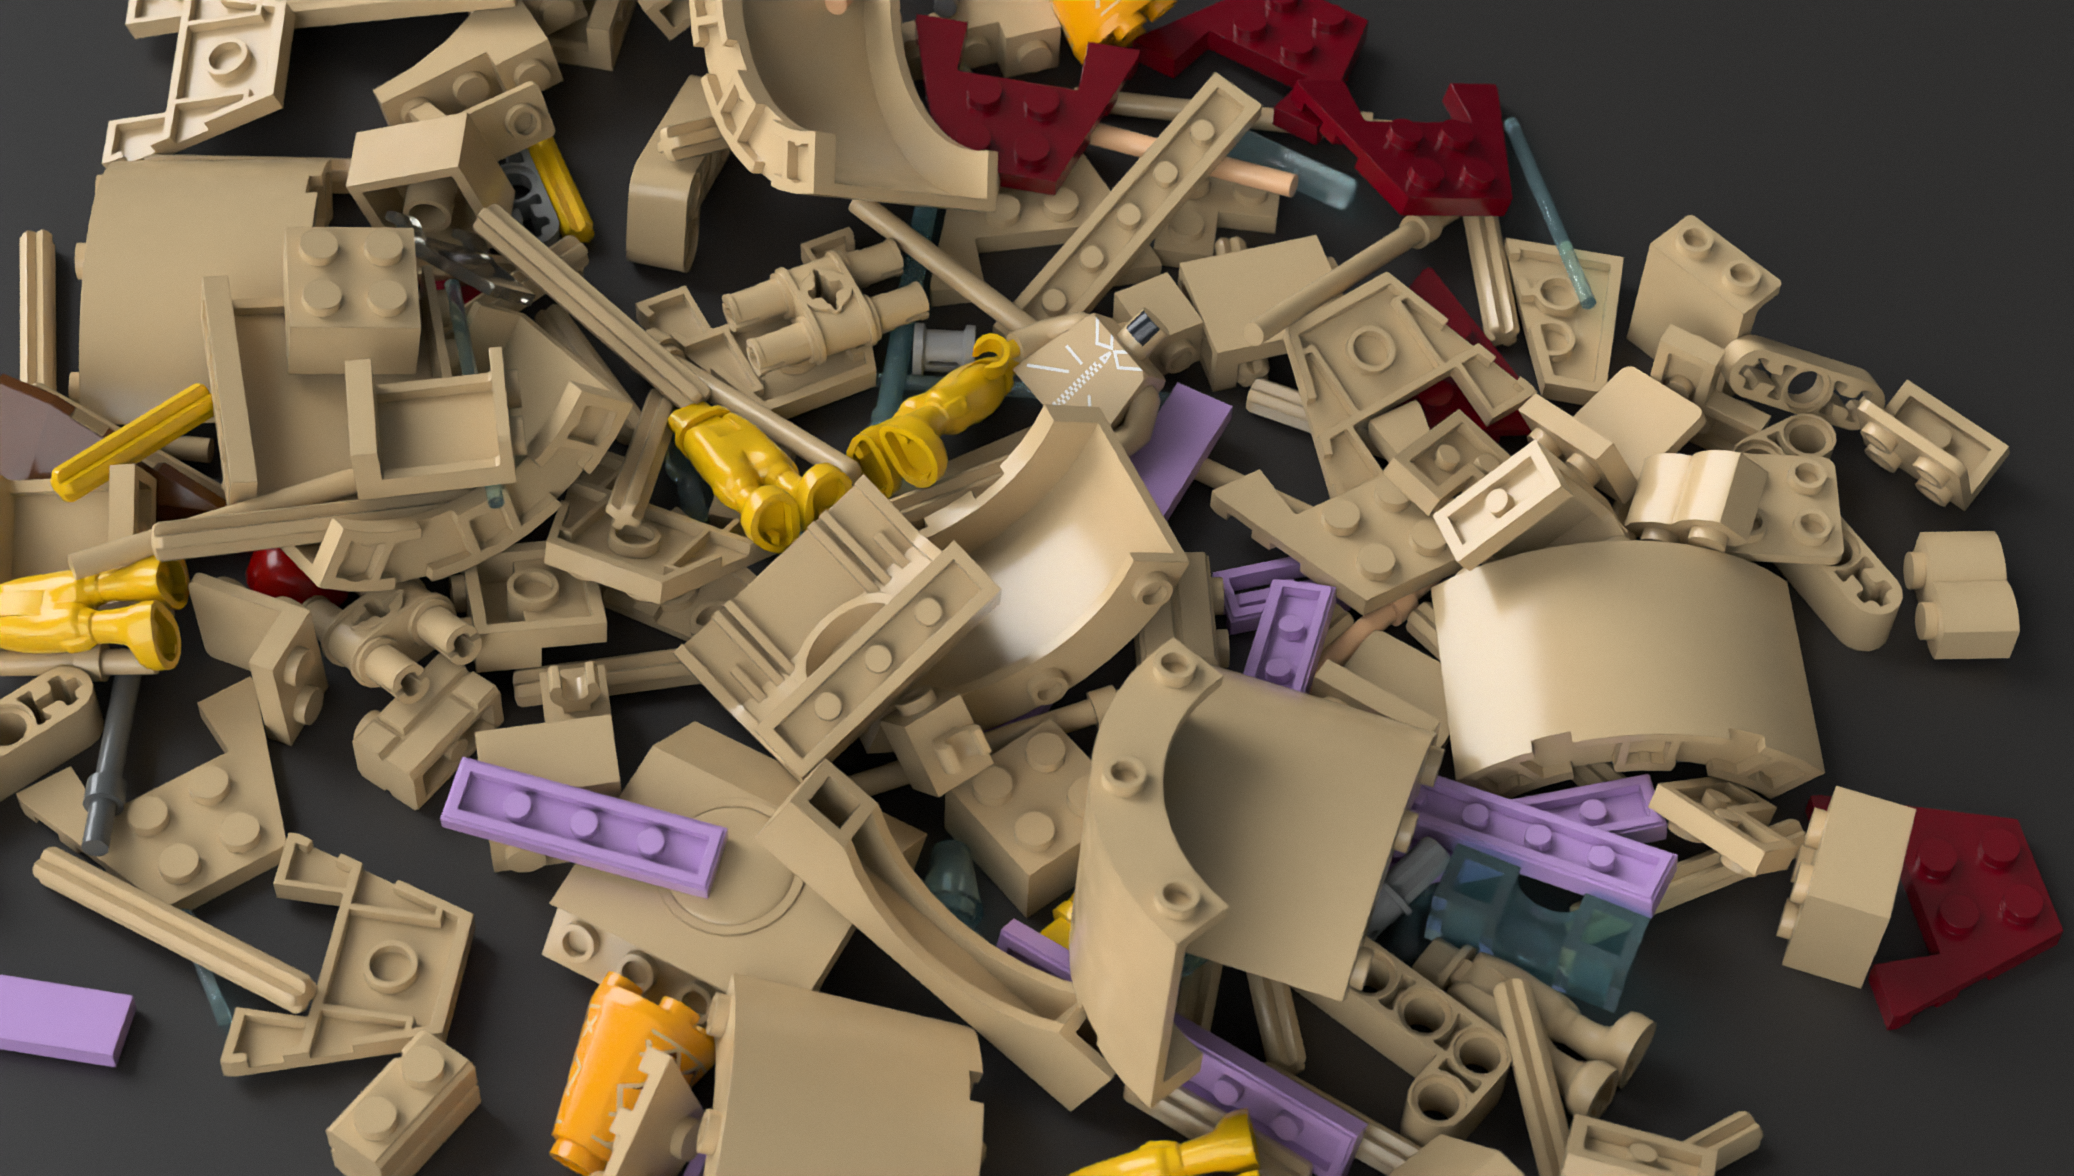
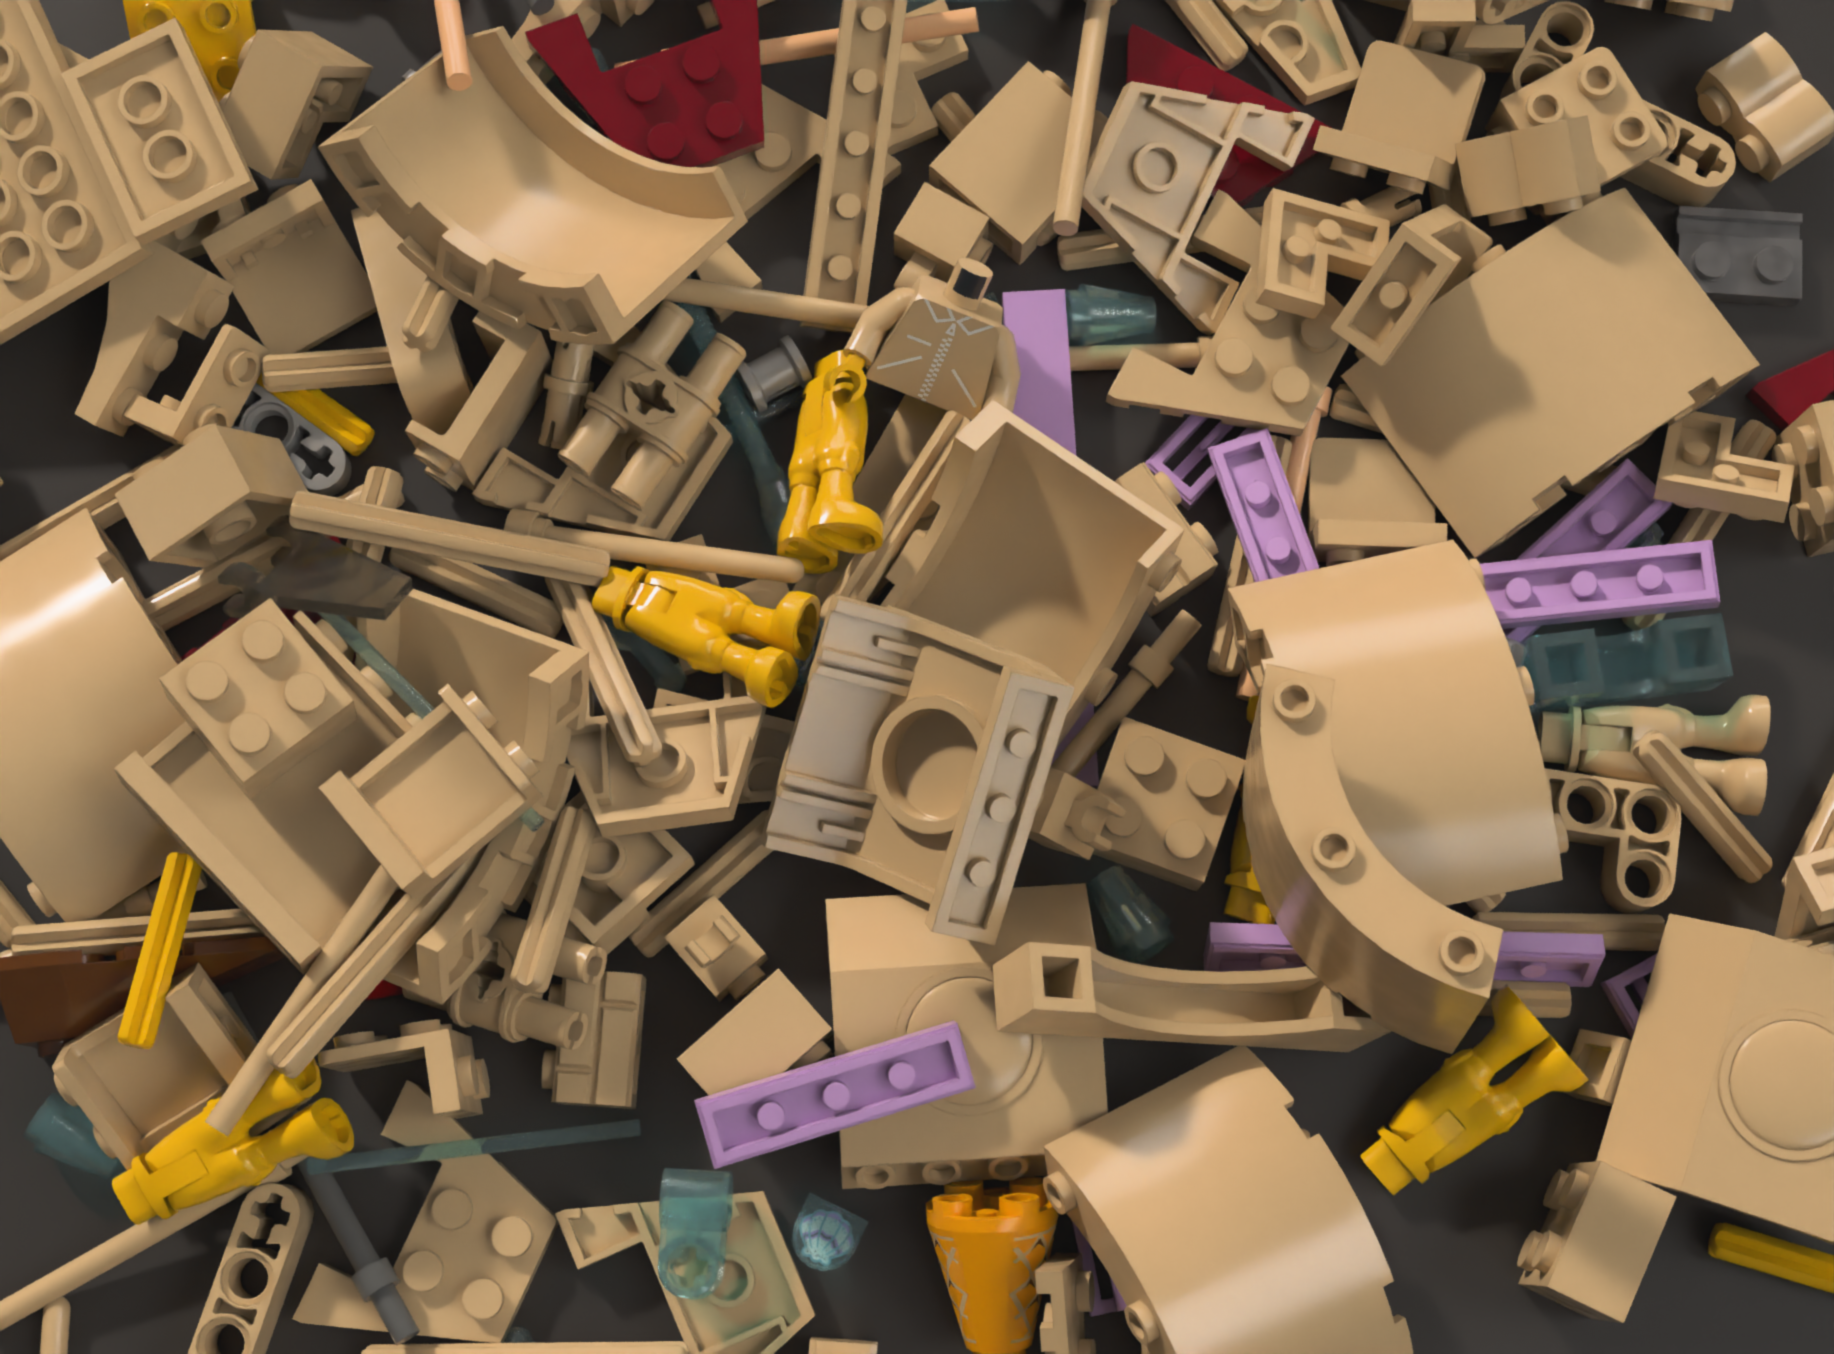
camera: 30 degrees left, 25 degrees up
none -> tan bracket [200,179,377,355]
none -> tan axle [261,346,398,392]
none -> clear light blue axle [307,1119,641,1175]
none -> tan panel [405,311,553,492]
none -> tan axle [510,806,597,995]
none -> tan pin [538,341,595,449]
none -> clear light blue piece [658,1168,733,1300]
none -> clear light blue tile [792,1193,869,1271]
none -> clear light blue cone [1065,284,1156,346]
none -> flat silver plate [1672,206,1803,307]

